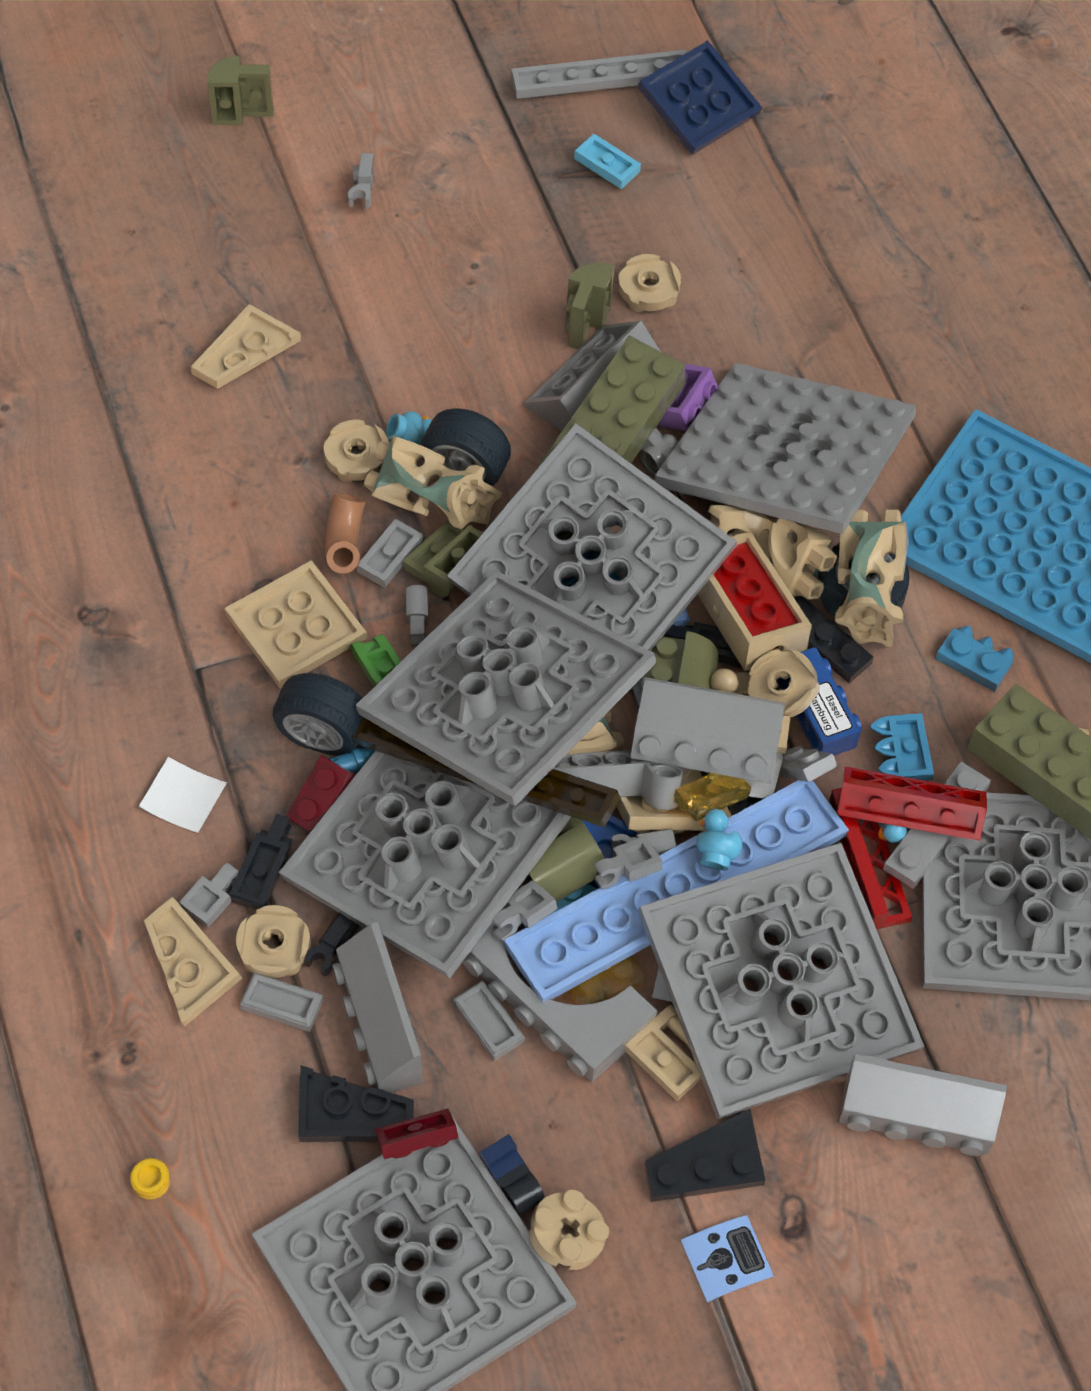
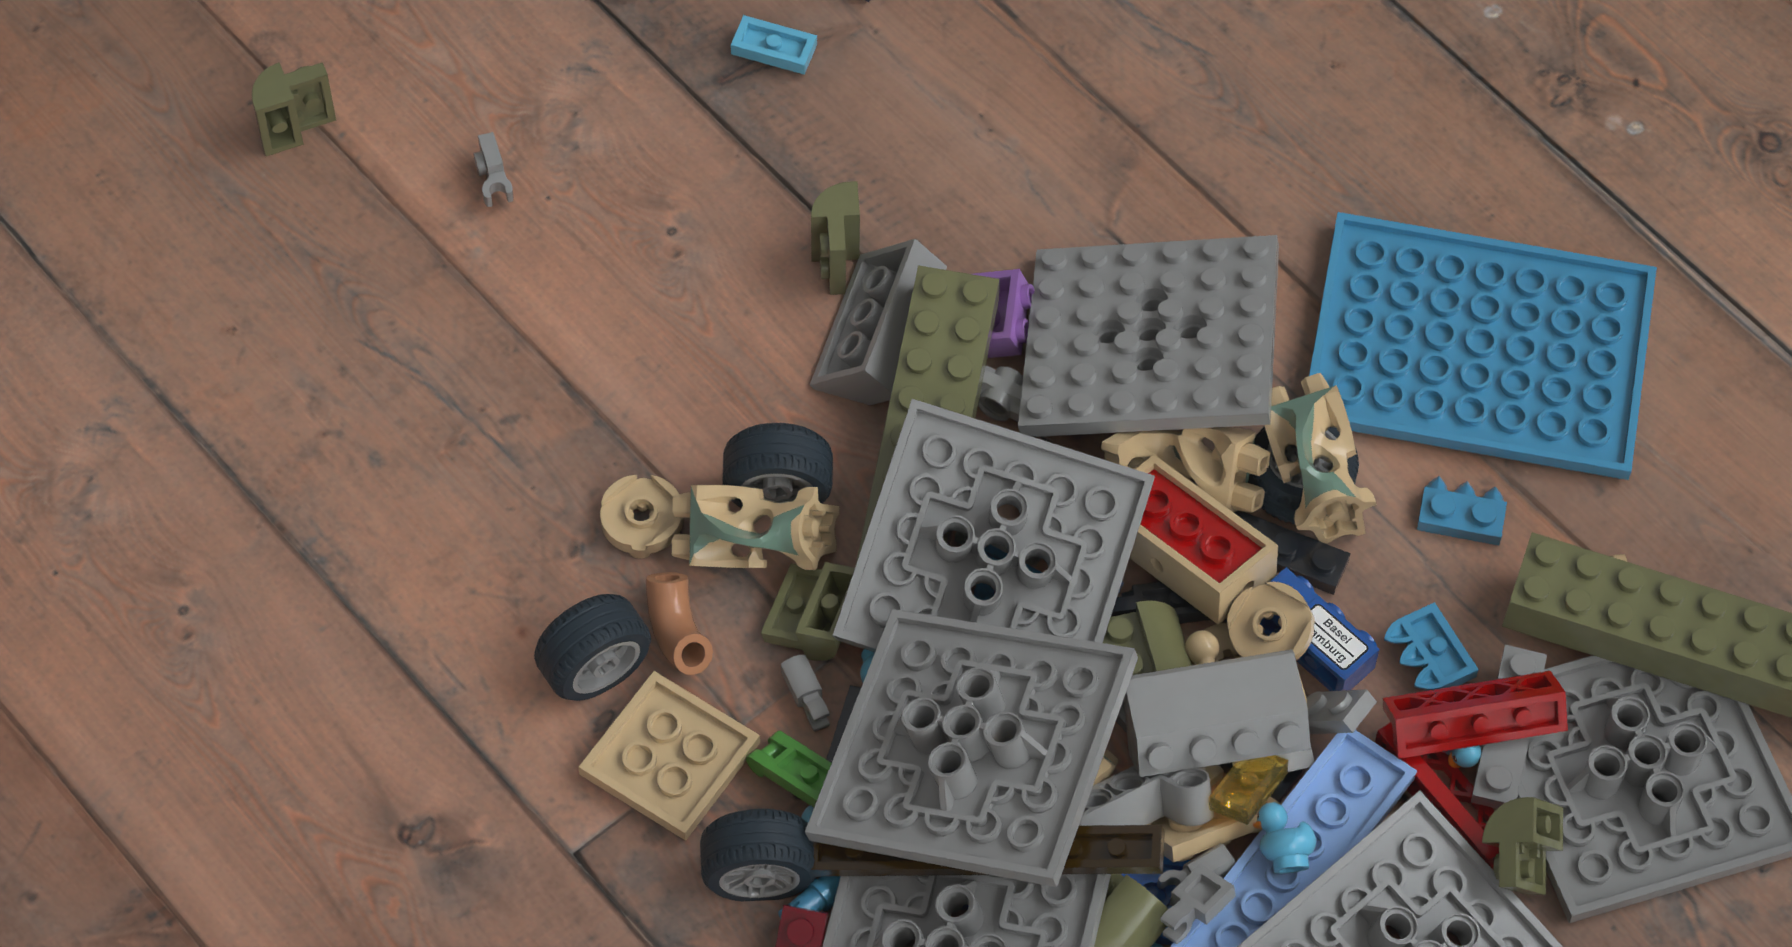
camera: 20 degrees left, 0 degrees up
tan wing [191,304,301,389] -> none
light grey plate [357,519,423,588] -> none
medium azure animal [386,411,432,445] -> none
tan plate [618,254,681,312] -> none
none -> black wheel [534,594,651,701]
none -> olive brick [1482,797,1563,895]

